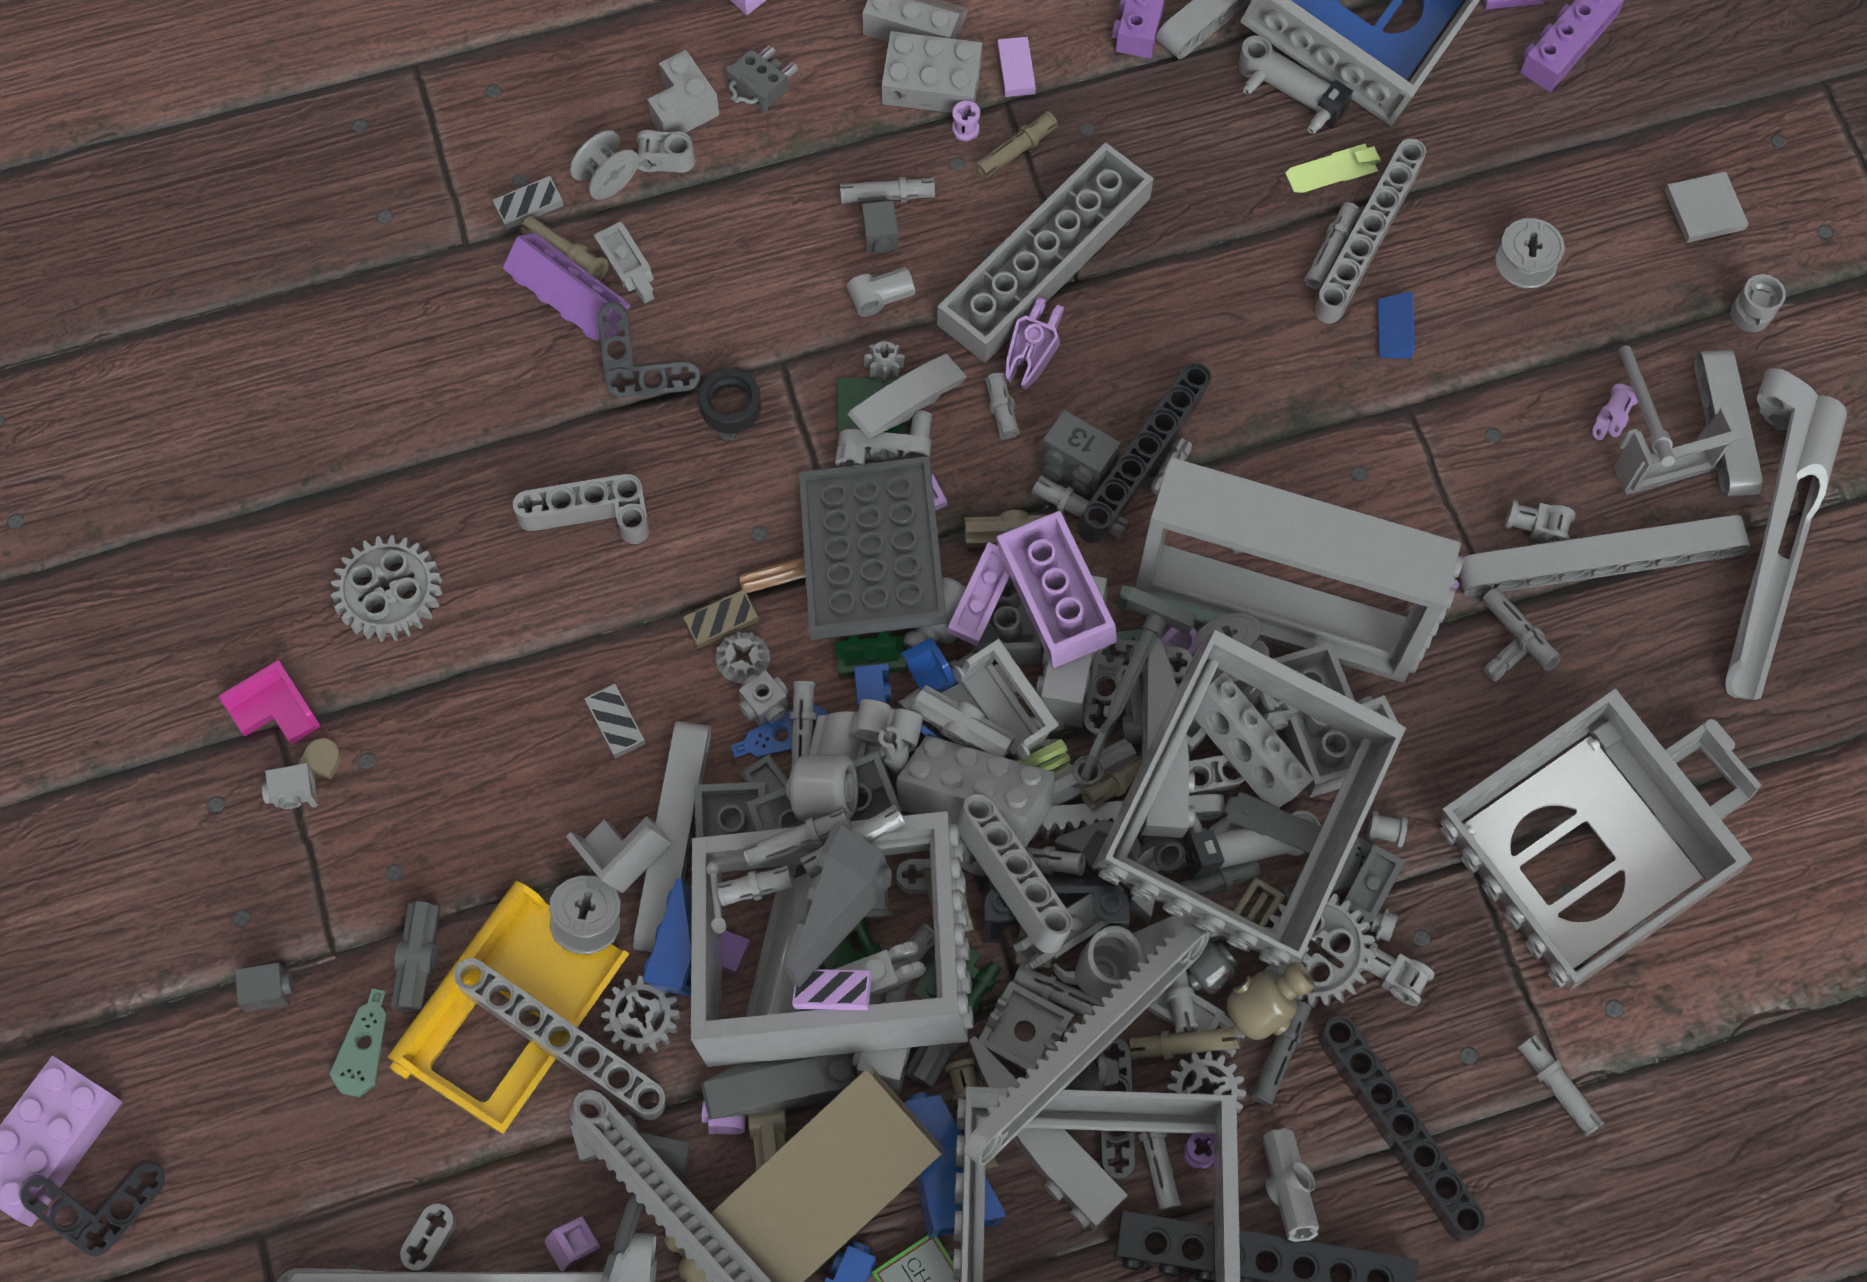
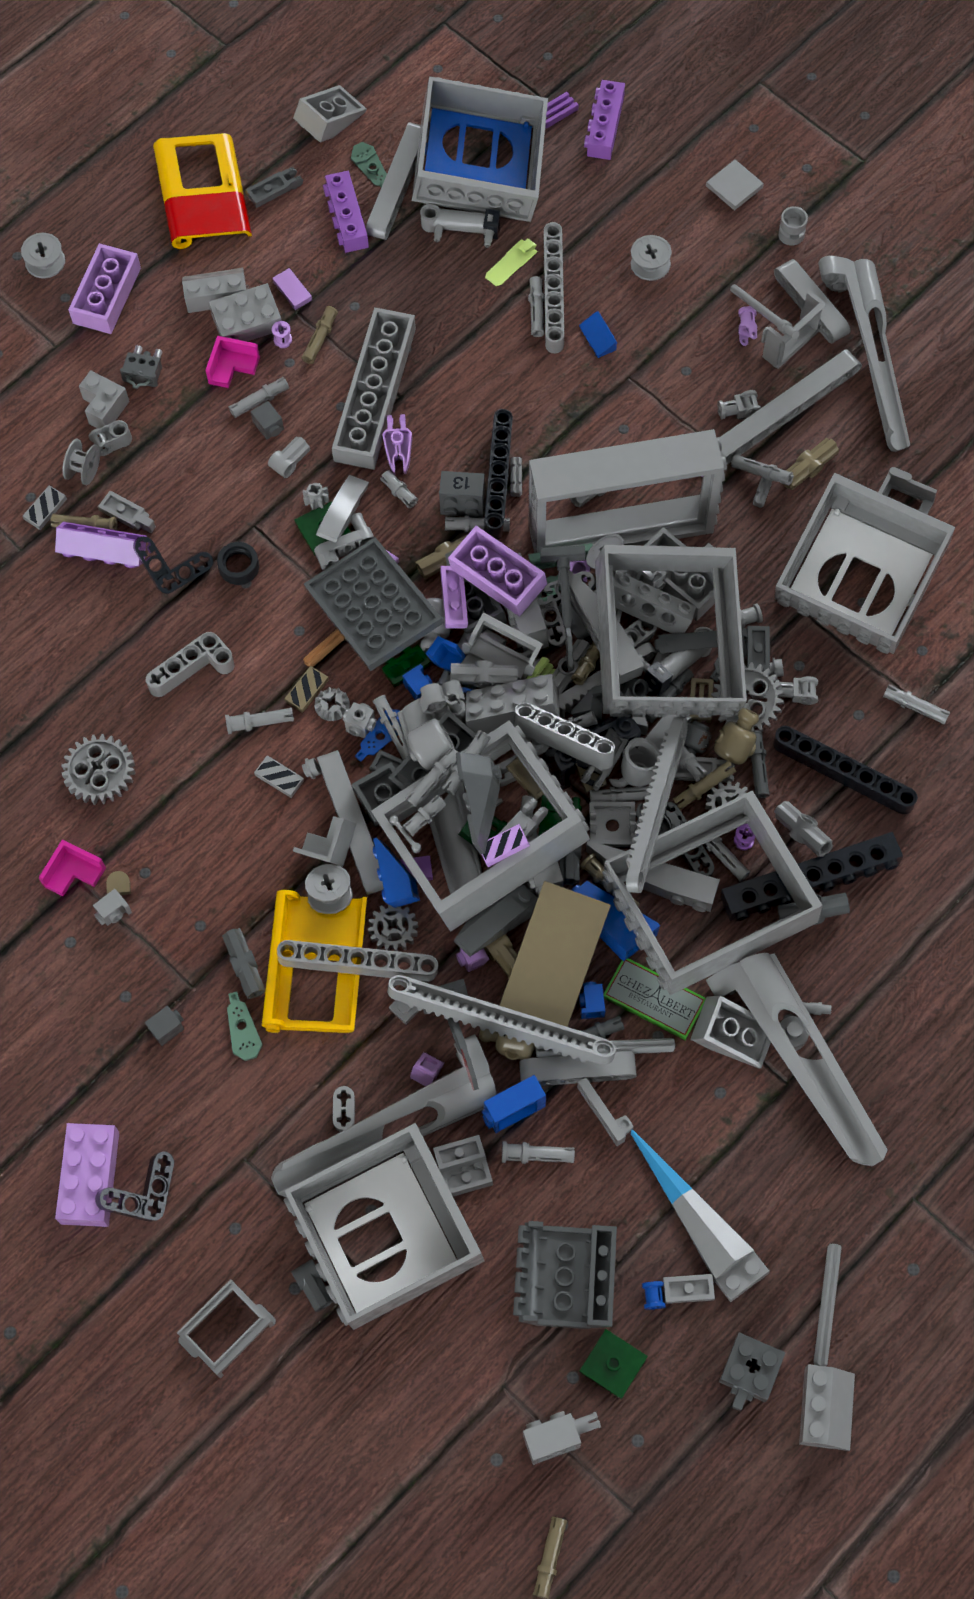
camera: 25 degrees left, 0 degrees up
none -> dark pink panel [206,336,260,388]
none -> light grey pin [225,707,294,734]
none -> light grey plate [302,758,321,779]
none -> dark tan piece [783,438,839,490]

